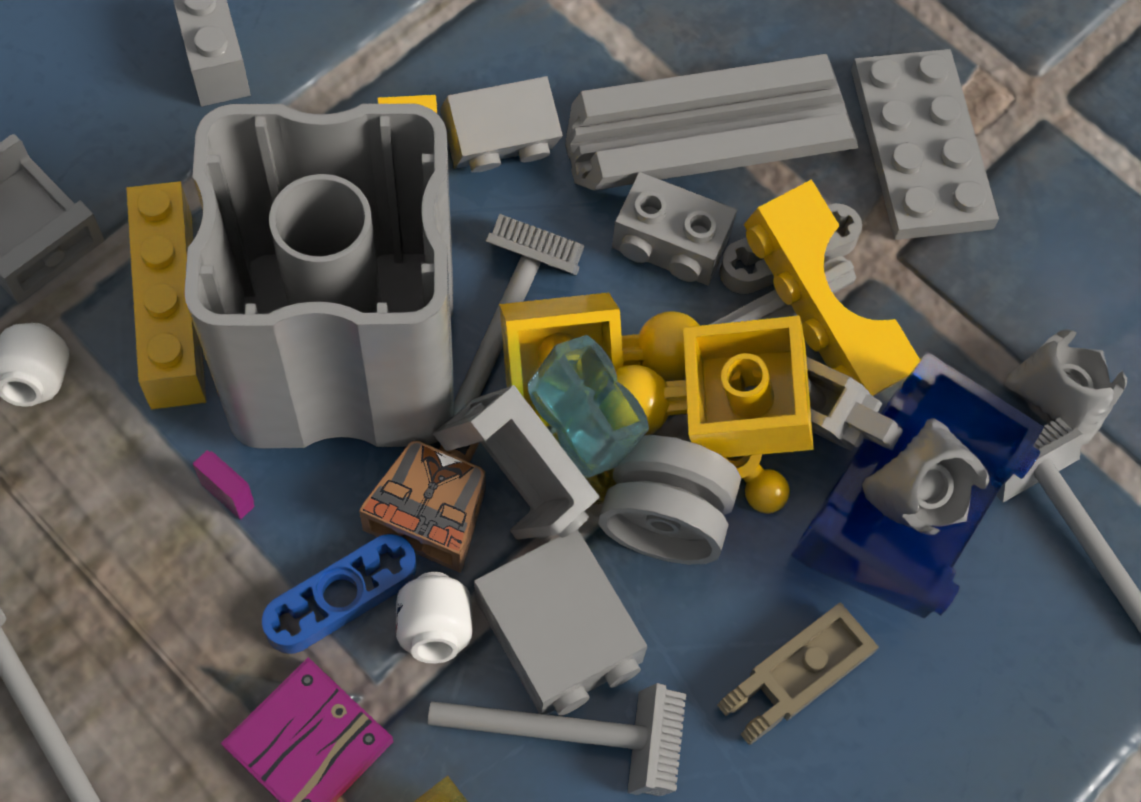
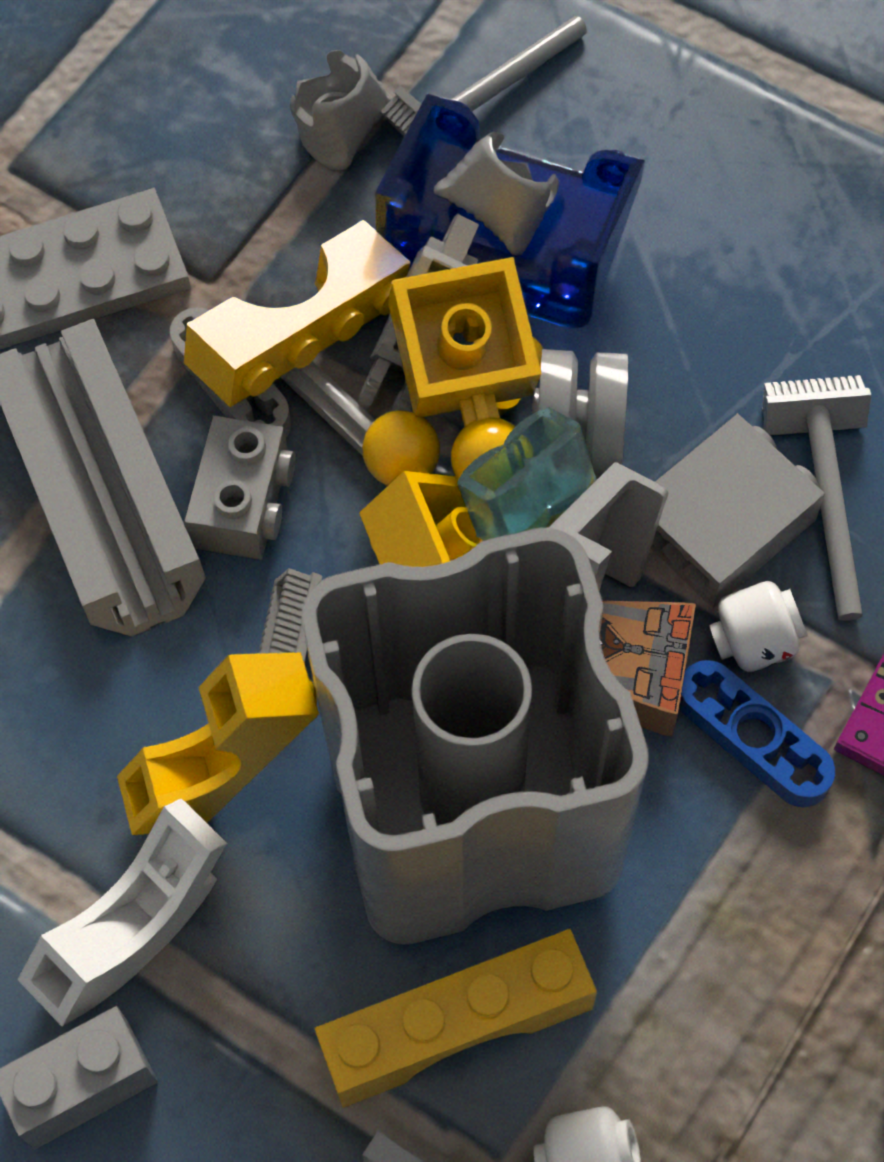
camera: 95 degrees left, 0 degrees up
magenta tile [192,450,255,520] -> none
light grey brick [440,76,563,173] -> none
dark tan hinge [717,602,879,745] -> none
none -> white arch [18,798,227,1026]

